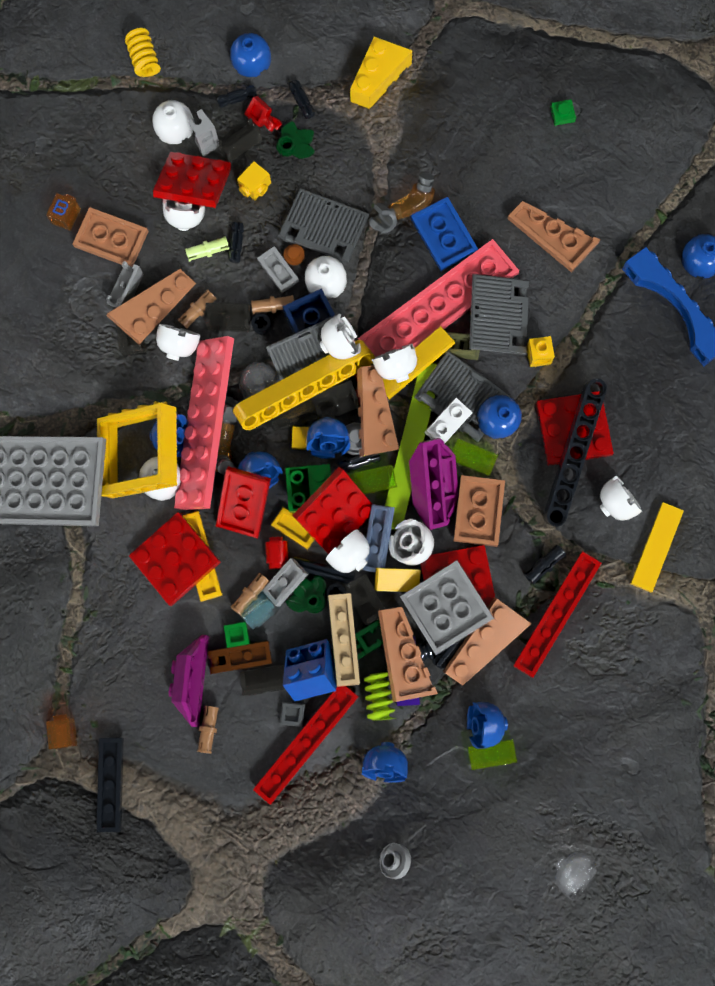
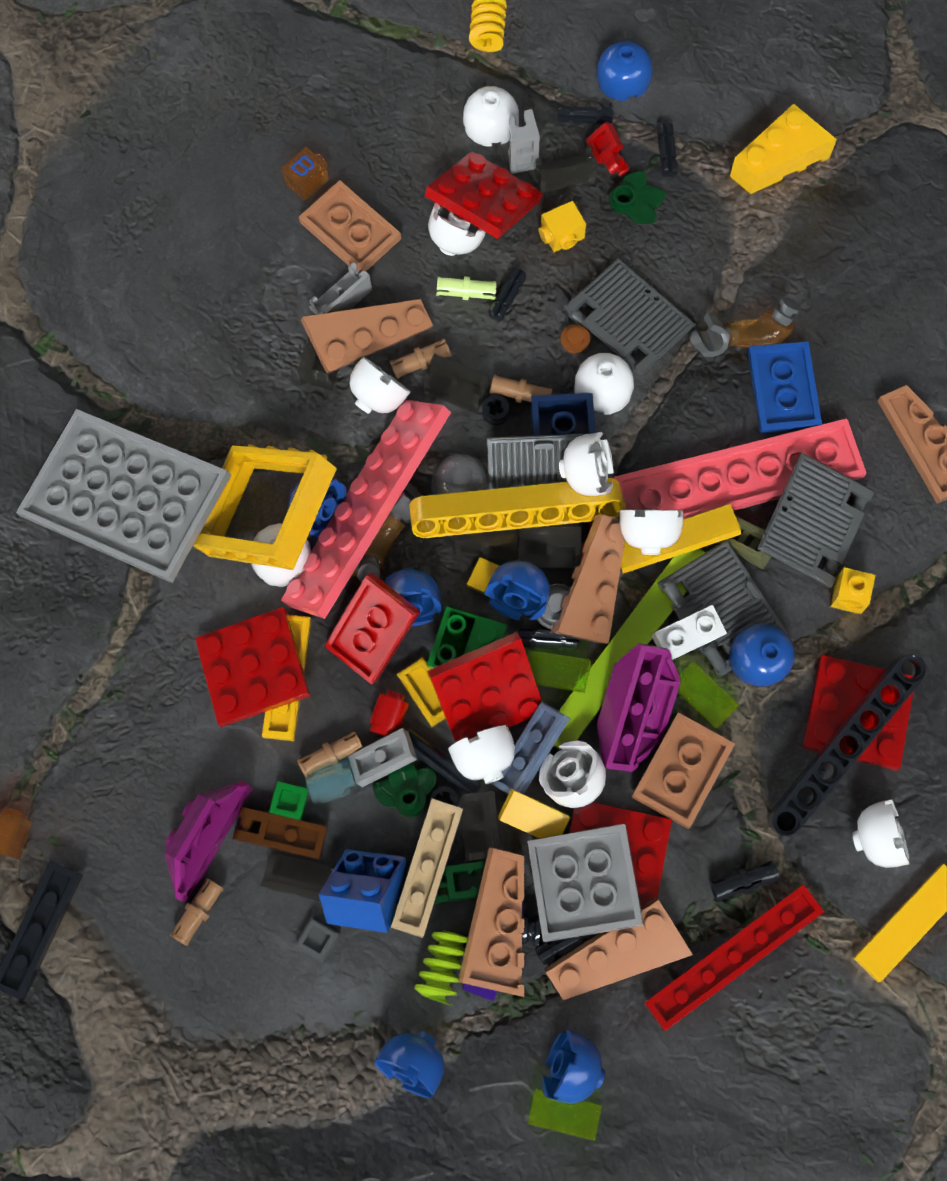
camera: 20 degrees right, 5 degrees down
red plate [253,686,358,805] -> none
light grey plate [257,246,299,293] -> none

